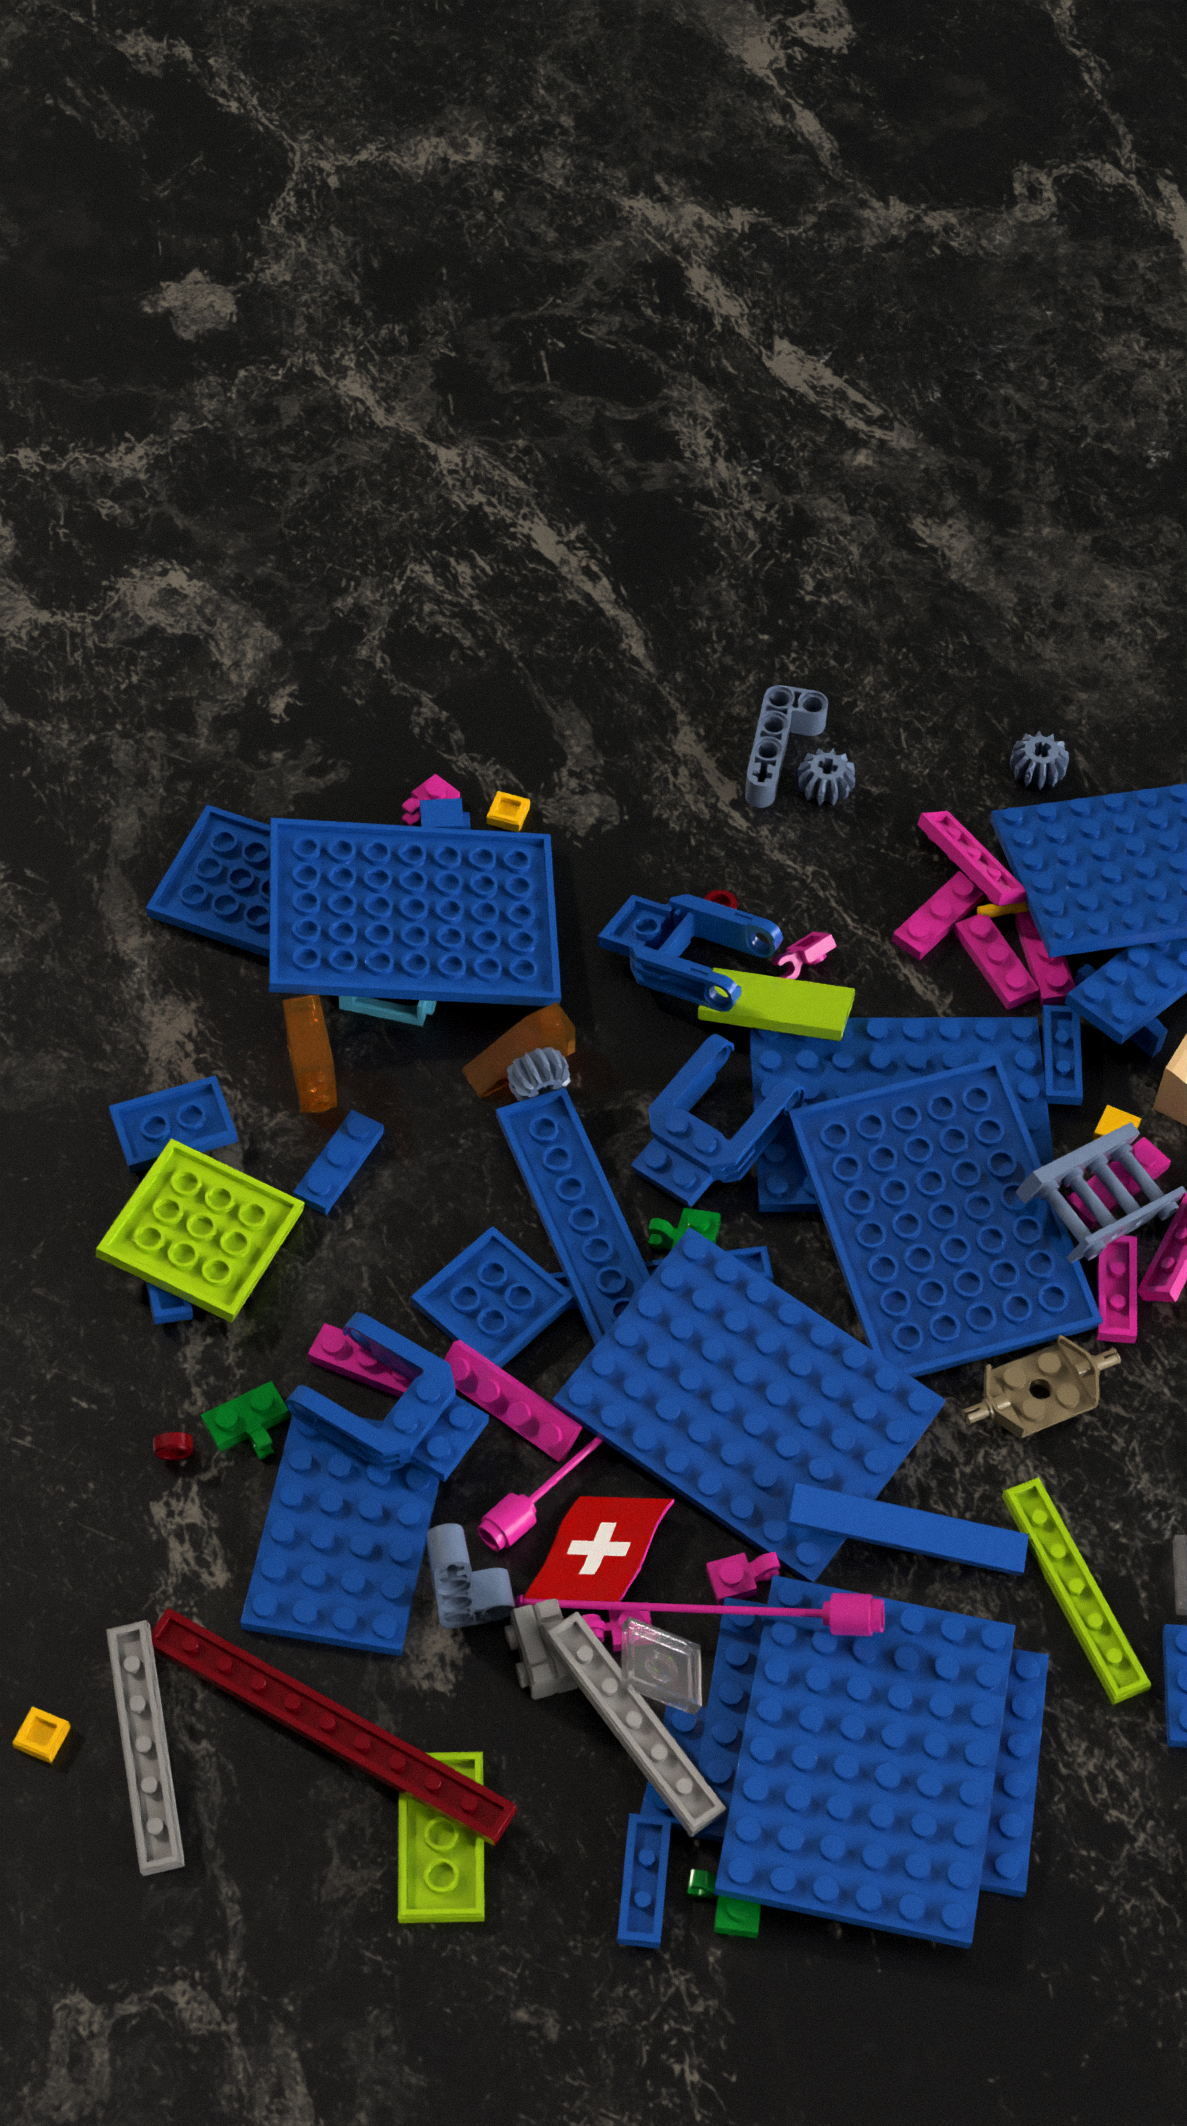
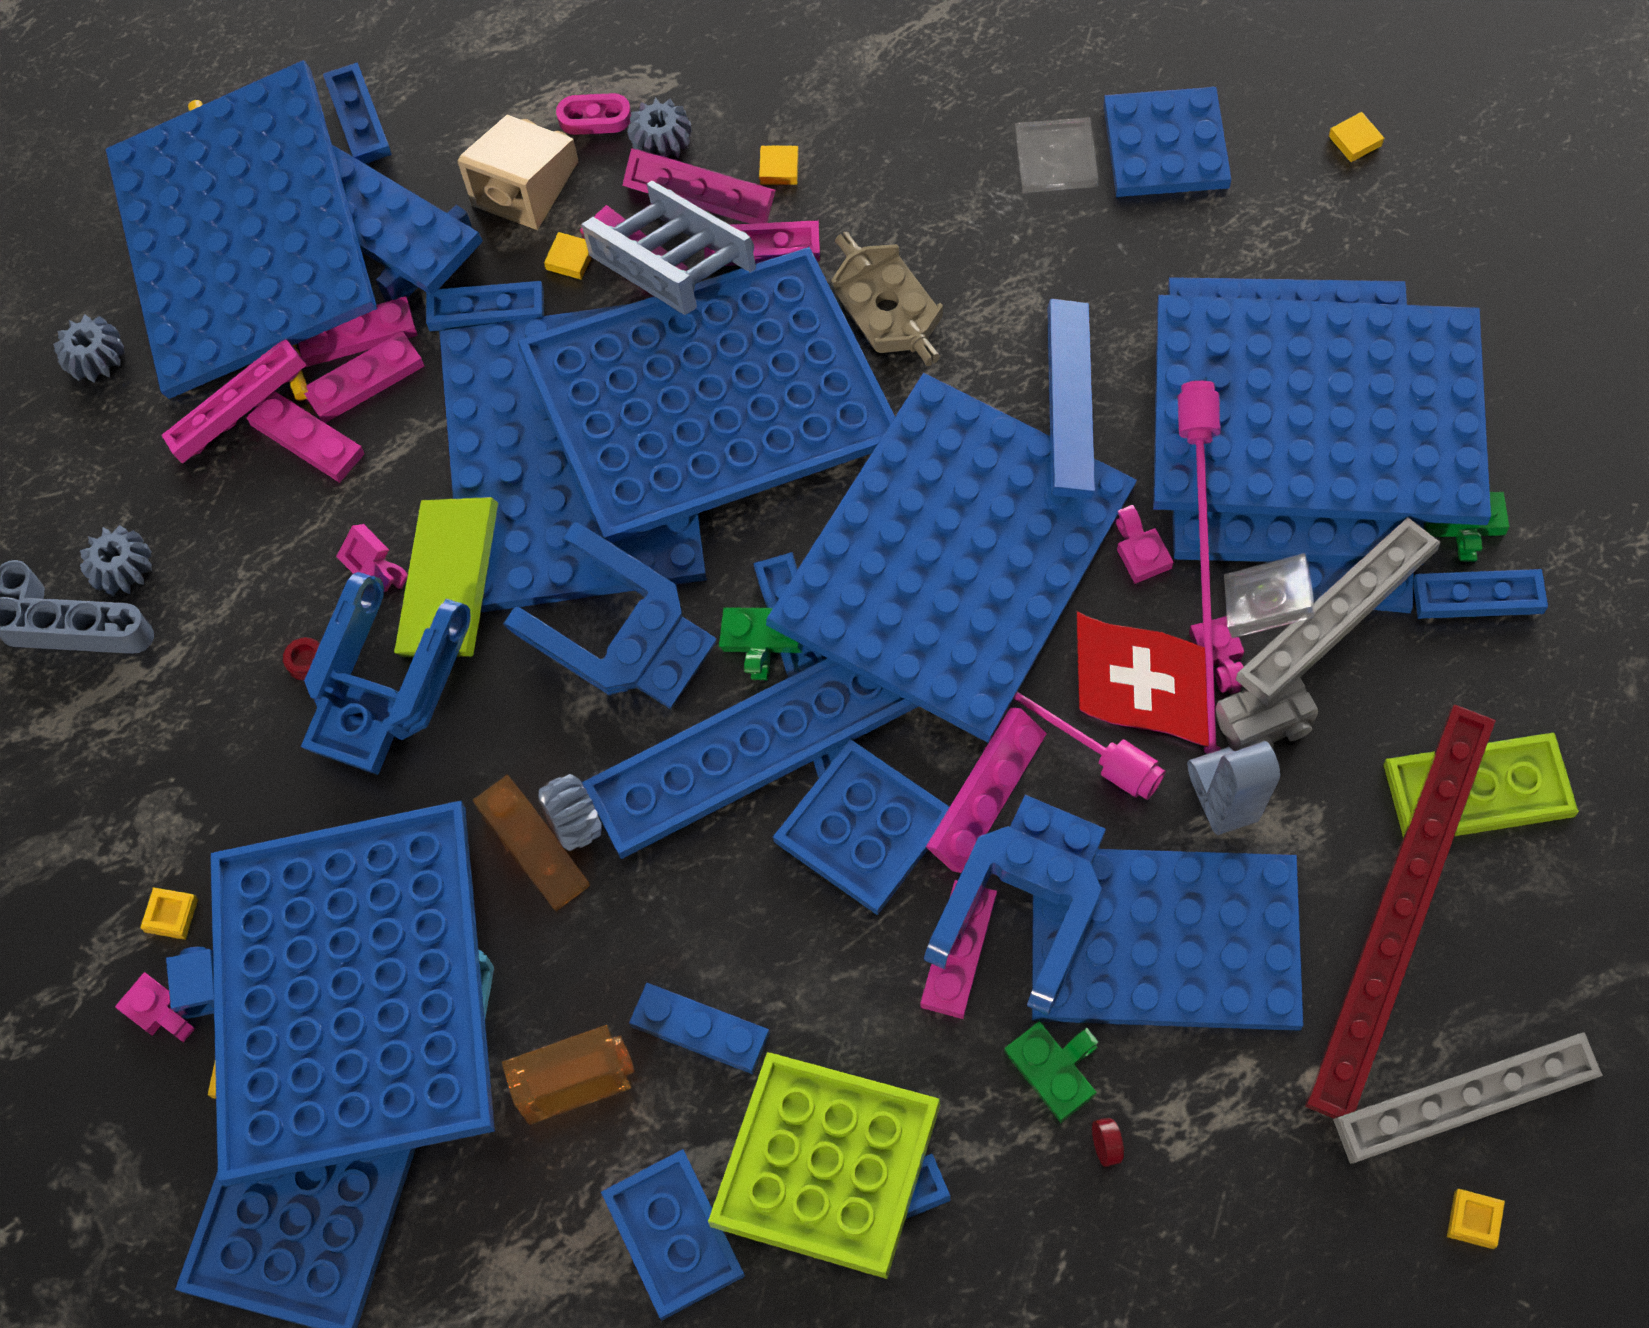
camera: 90 degrees left, 10 degrees up
lime tile [1002,1477,1152,1705] -> none

